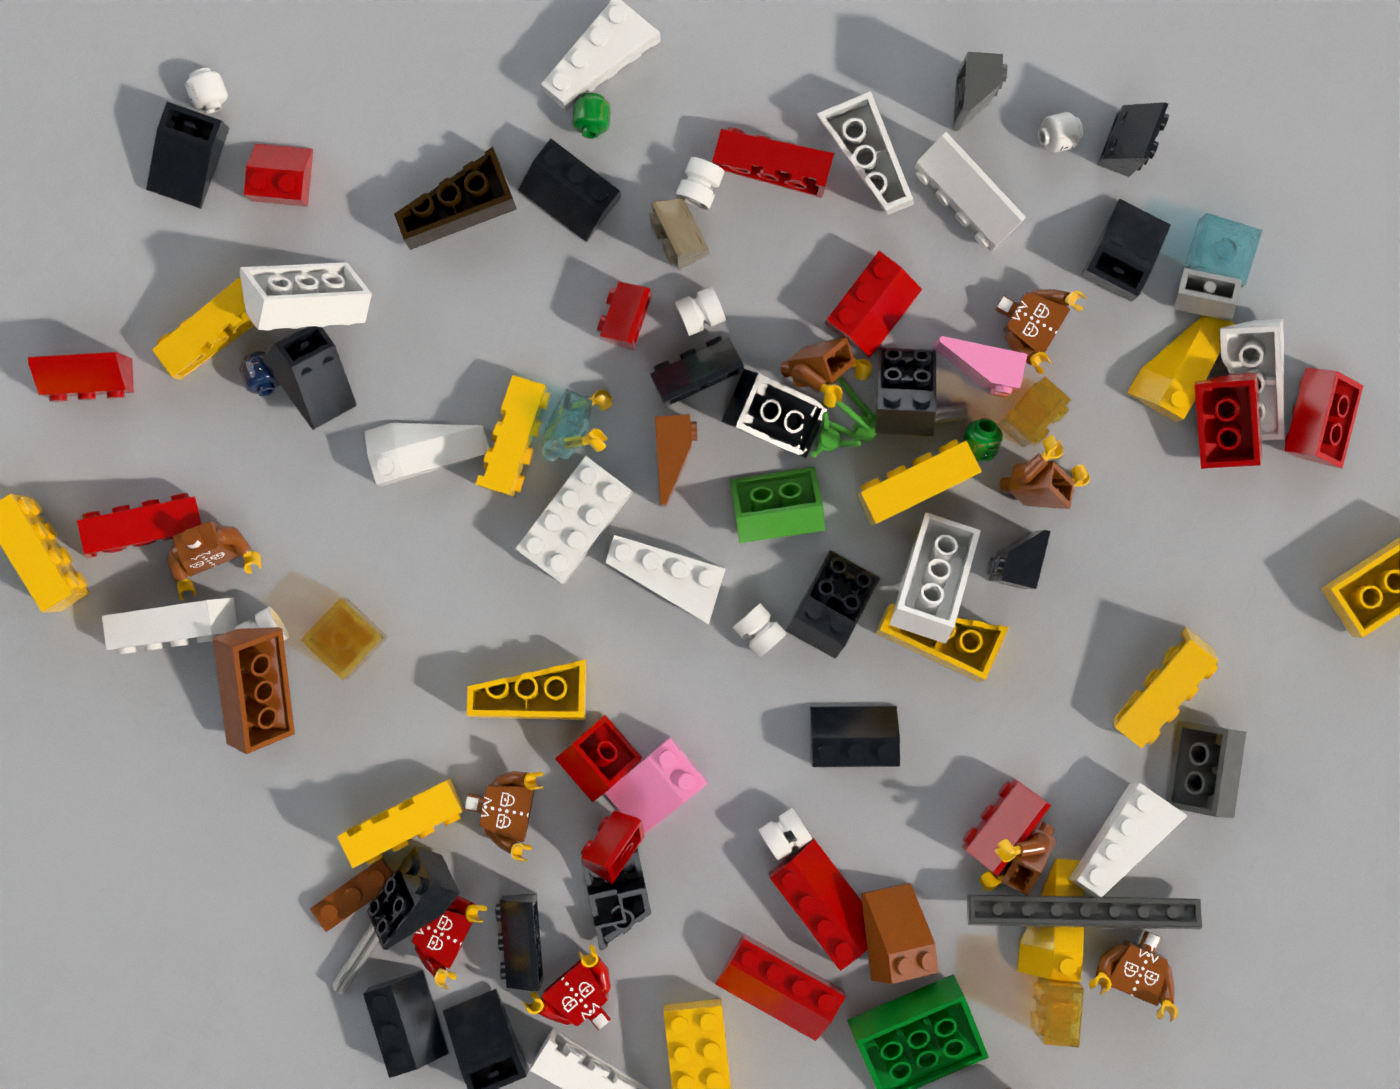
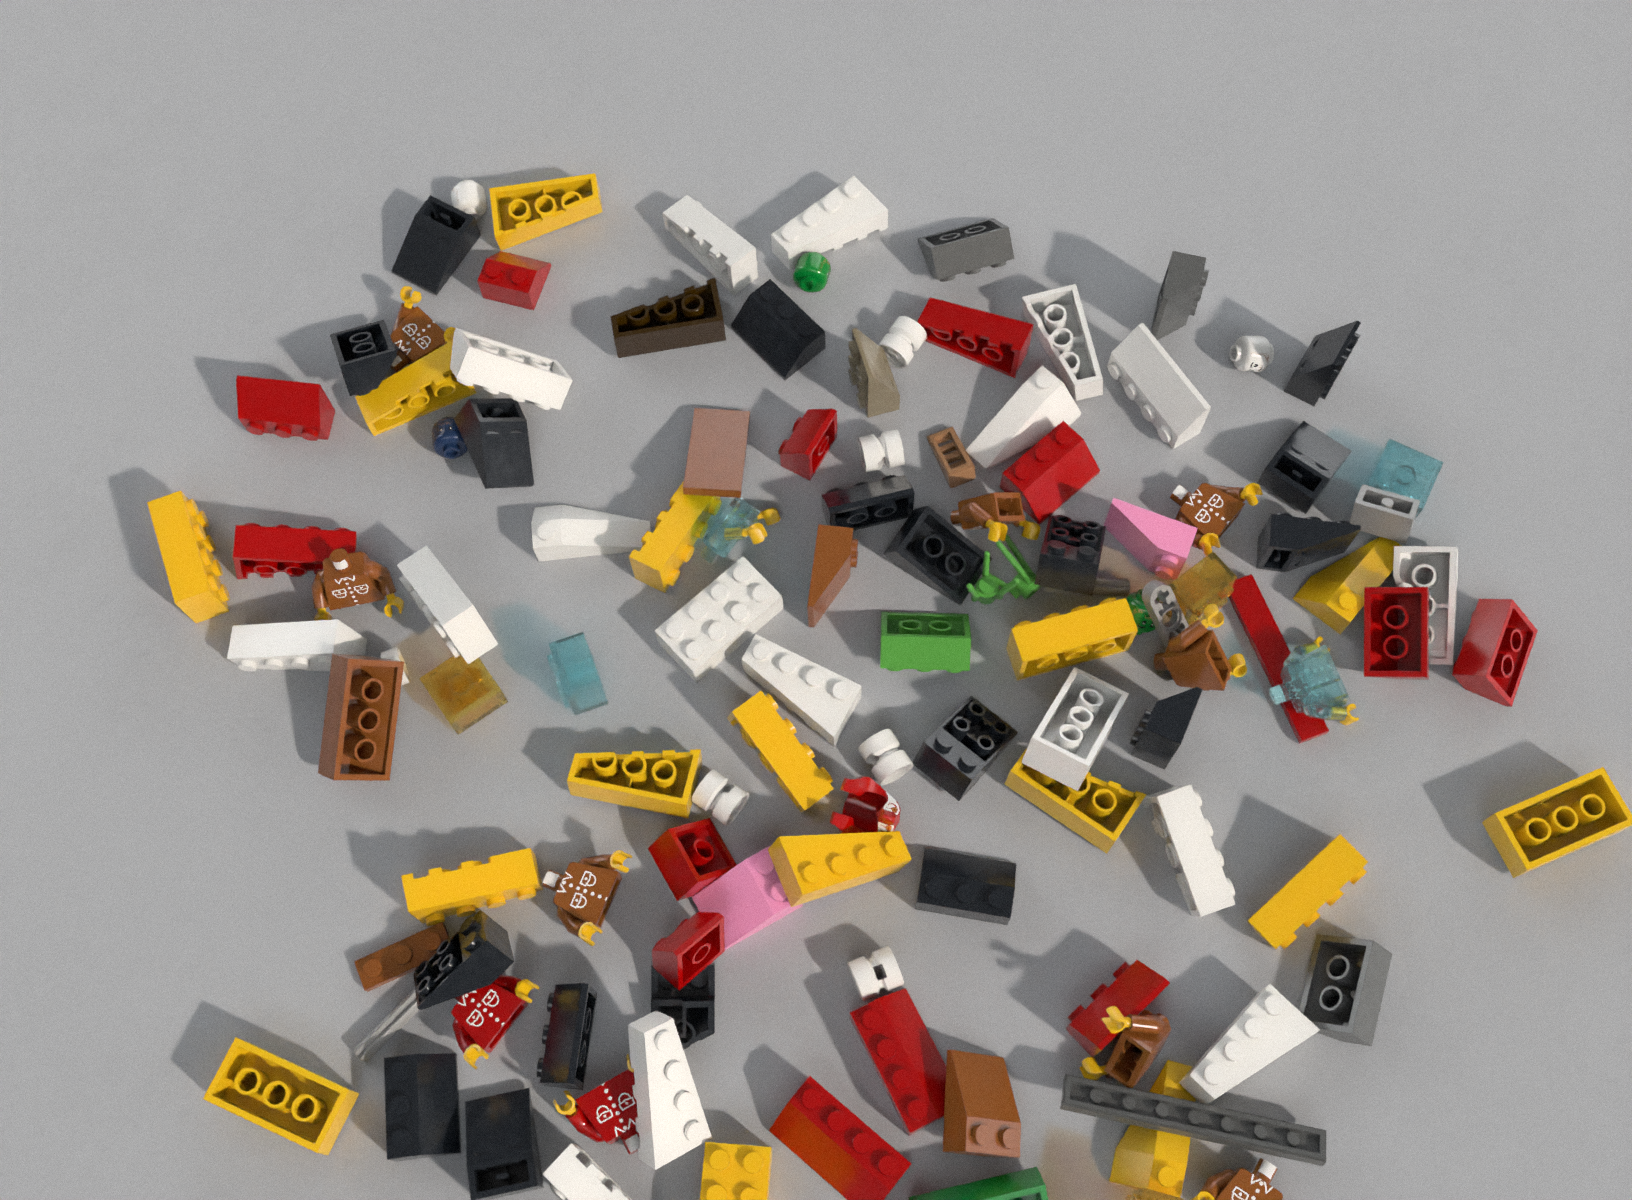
camera: 15 degrees right, 20 degrees down
none -> yellow brick [203,1037,360,1155]
none -> black slope [330,320,397,396]
none -> dark orange torso [390,286,456,373]
none -> white brick [397,545,498,664]
none -> yellow wedge [489,173,603,251]
none -> clear light blue brick [547,632,609,716]
none -> white wedge [628,1011,712,1170]
none -> white wedge [663,195,758,296]
none -> tile [683,408,750,498]
none -> white wheel [691,769,749,826]
none -> yellow wedge [727,691,834,812]
none -> yellow wedge [768,831,912,907]
none -> red piece [830,776,901,834]
none -> dark grey slope [918,218,1014,282]
none -> medium nougat slope [927,426,976,488]
none -> white wedge [966,366,1081,471]
none -> light grey beam [1142,580,1189,648]
none -> white wedge [1142,784,1235,917]
none -> red tile [1223,574,1329,744]
none -> black slope [1256,513,1361,572]
none -> clear light blue torso [1269,636,1359,725]

